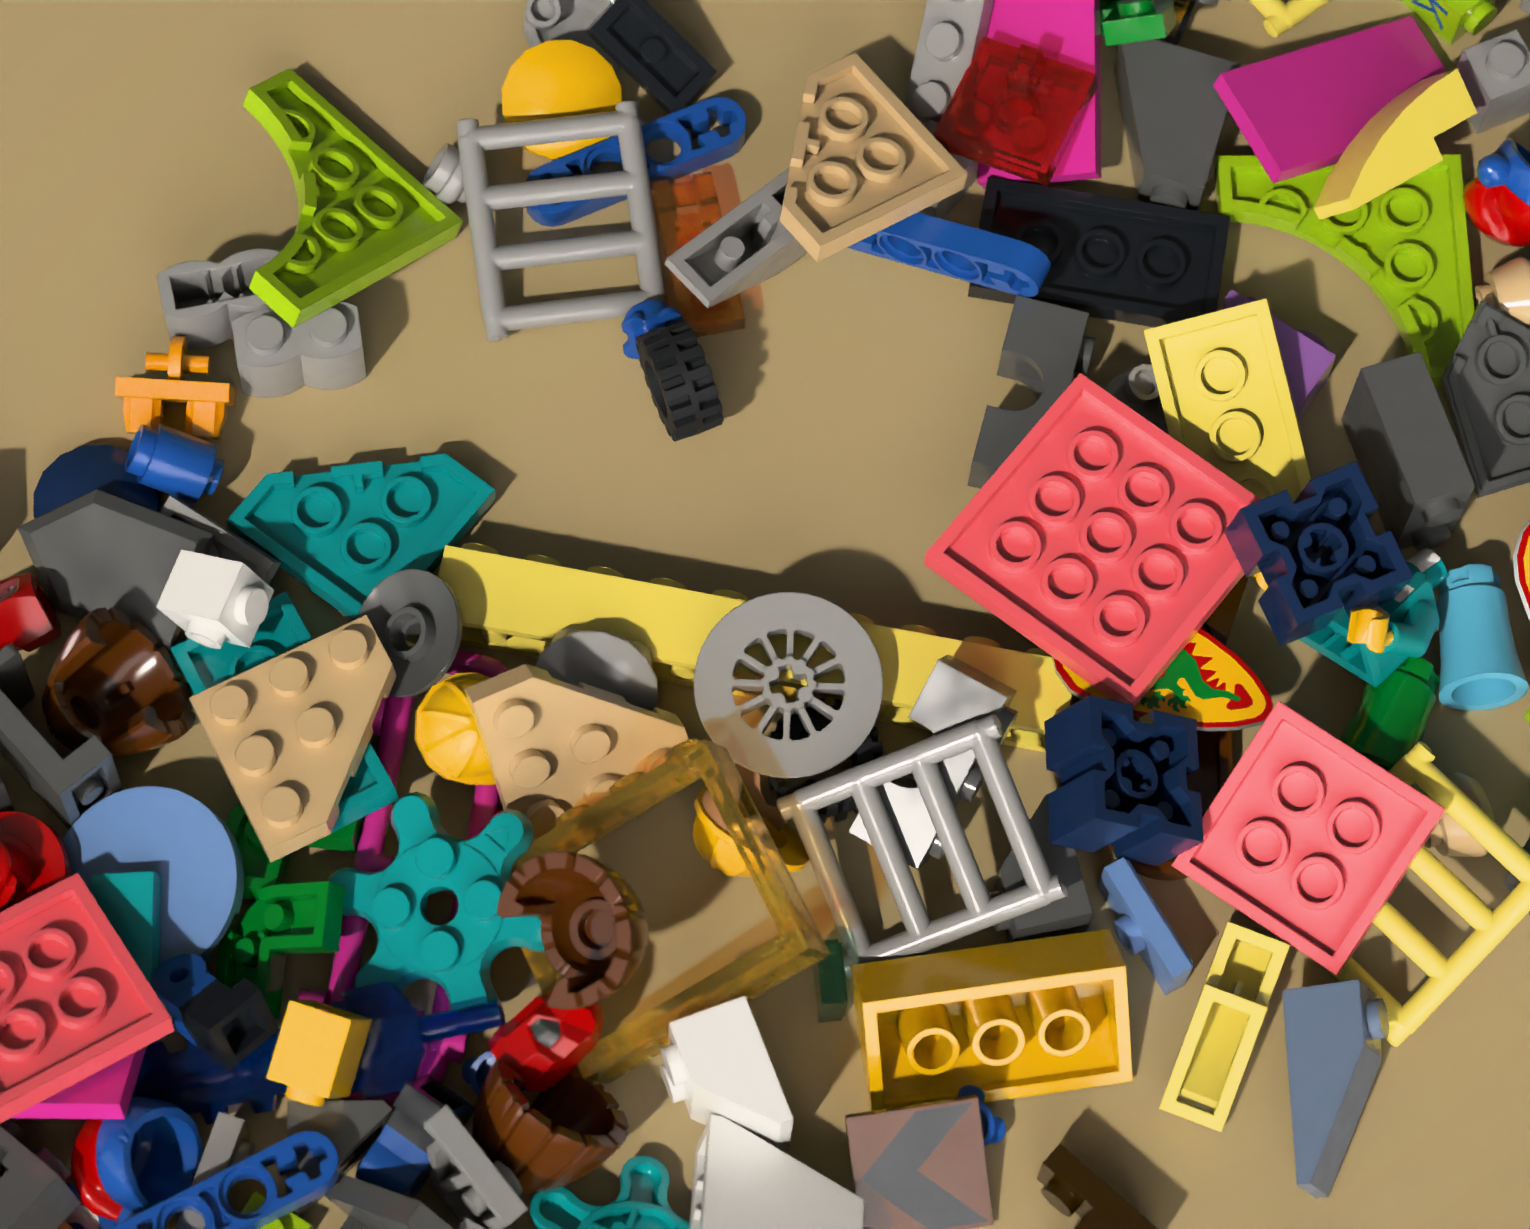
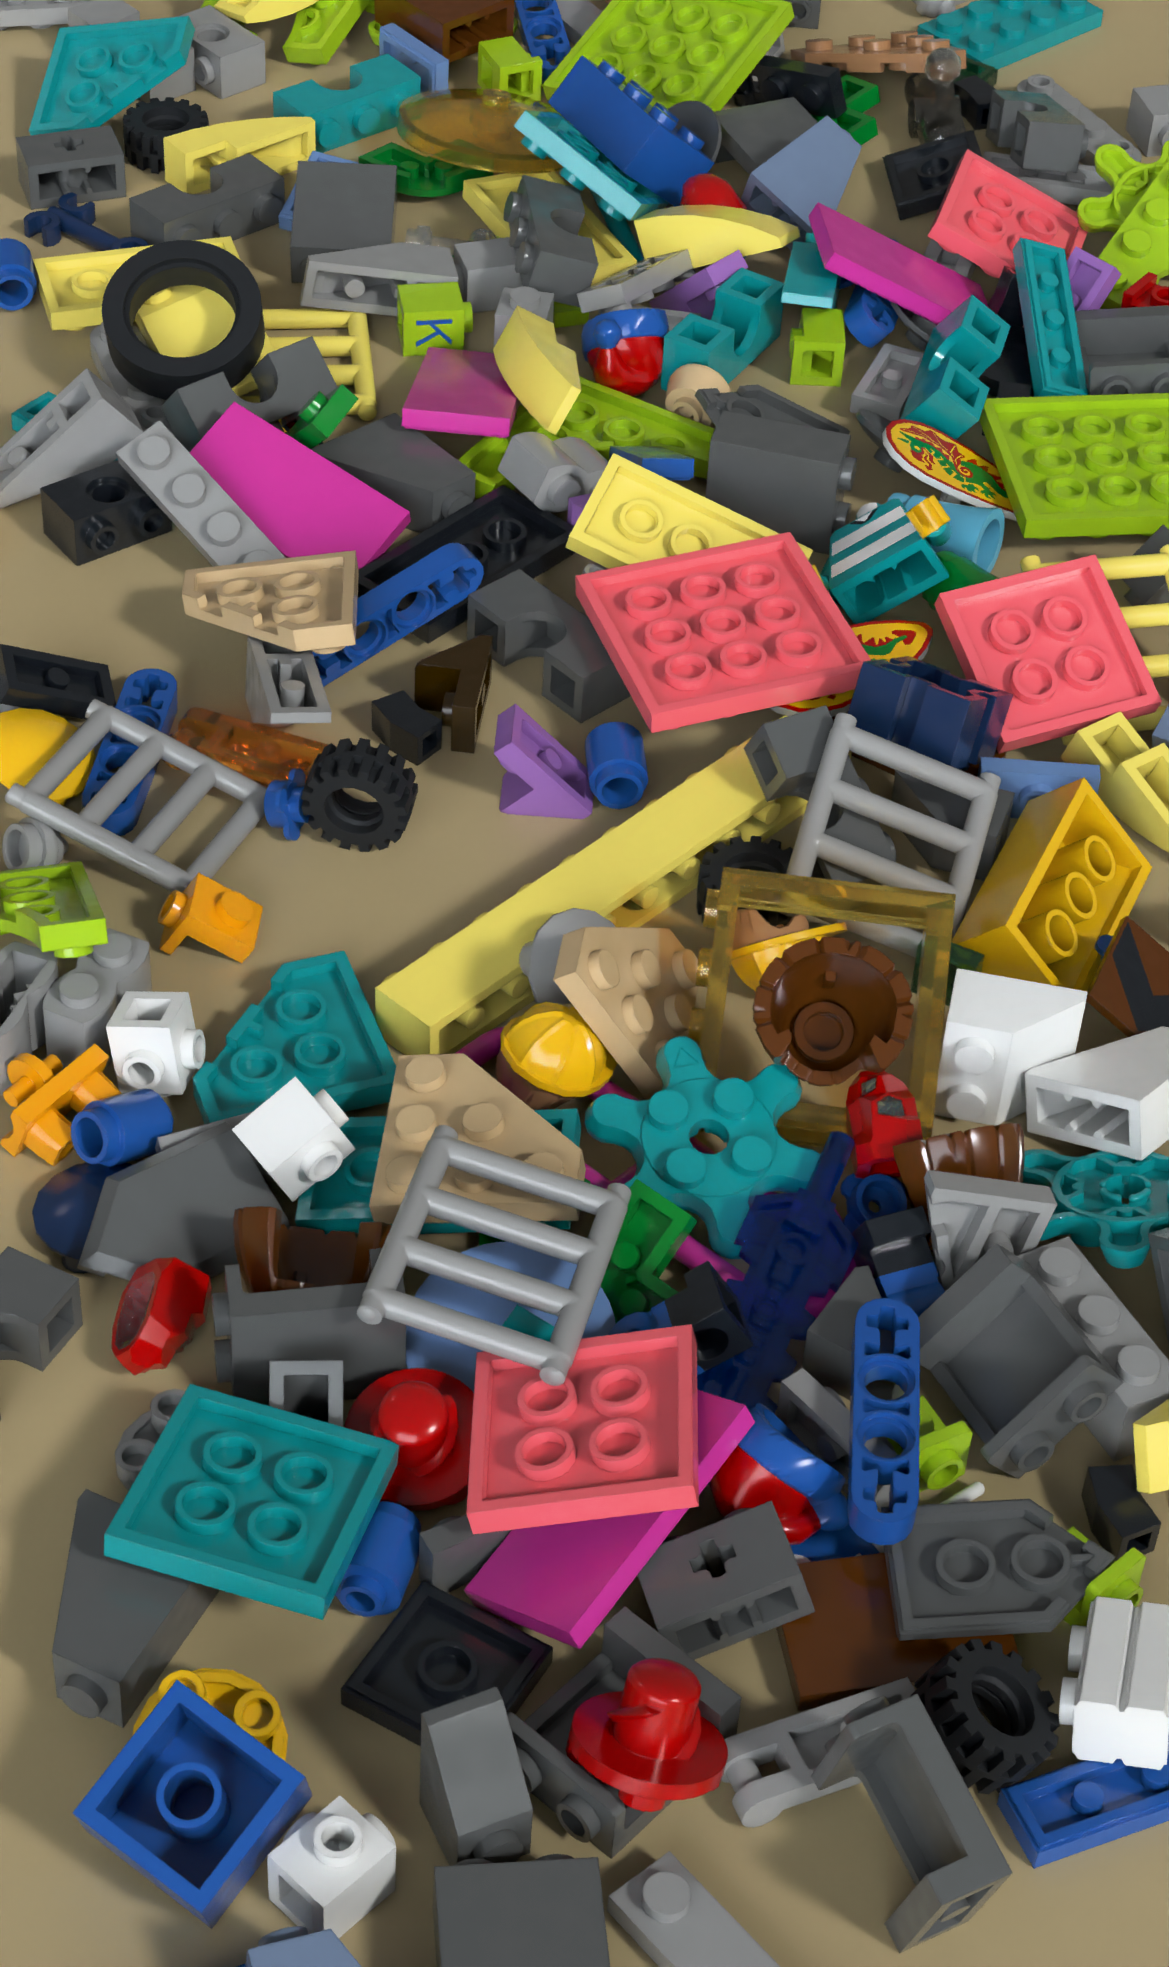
camera: 55 degrees left, 25 degrees down
yellow brick [266,999,372,1107] -> none
dark grey dish [357,569,462,698] -> none
light grey piece [694,592,883,778] -> none
clear red hinge [933,37,1098,186] -> none
dark blue brick [1224,461,1414,647] -> none
none -> white brick [106,991,206,1097]
none -> light orange bracket [158,872,263,963]
none -> light grey bar [357,1125,632,1386]
none -> black piece [372,690,442,766]
none -> dark brown slope [414,635,493,754]
none -> medium lavender slope [494,704,594,819]
none -> light grey brick [497,432,609,512]
none -> blue brick [585,722,648,809]
none -> blue tile [609,446,694,480]

